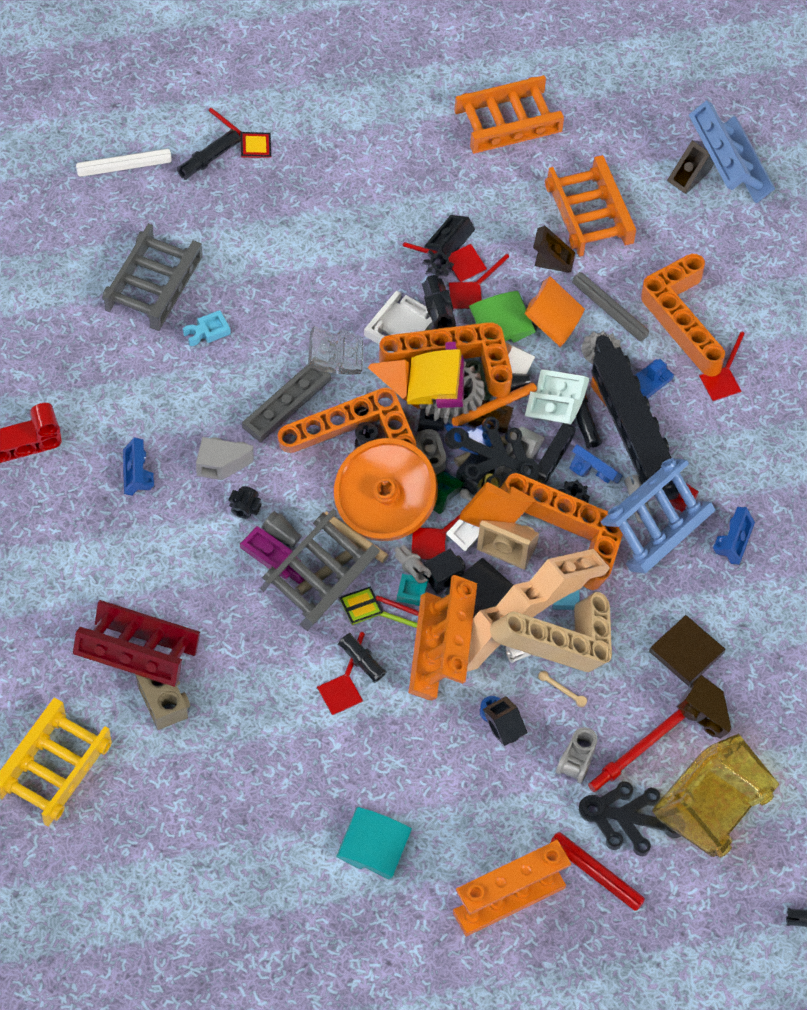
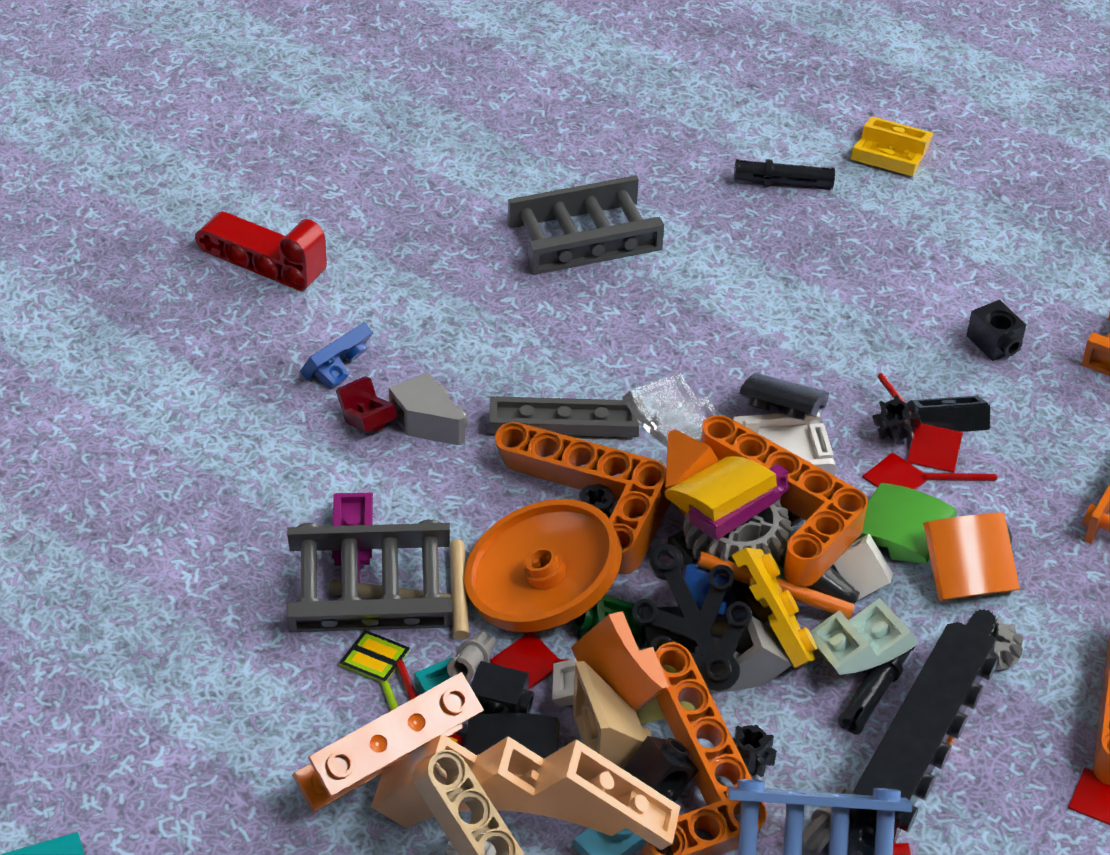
camera: 50 degrees right, 15 degrees down
dark red fence [73,600,200,687] -> none
white axle [76,148,172,177] -> none
dark tan brick [135,674,190,730] -> none
medium azure plate [183,310,231,346] -> none
piece [209,108,272,158] -> none
black gear [228,486,262,519] -> none
dark grey cone [262,511,302,548] -> none
red piece [317,632,365,715] -> none
black pin [338,633,387,683] -> none
dark grey plate [415,429,447,474] -> none
black piece [422,275,456,329] -> none
dark brown slope [533,225,575,273] -> none
black beam [535,423,576,485] -> none
blue hinge [569,444,623,484] -> none
dark grey axle [572,272,649,341] -> none
blue hinge [634,359,674,398] -> none
none -> dark red bracket [336,376,398,433]
none -> black brick [623,736,699,803]
none -> yellow wing [731,548,817,668]
none -> black slope [739,373,830,421]
none -> yellow slope [850,116,933,177]
none -> black brick [966,299,1027,361]

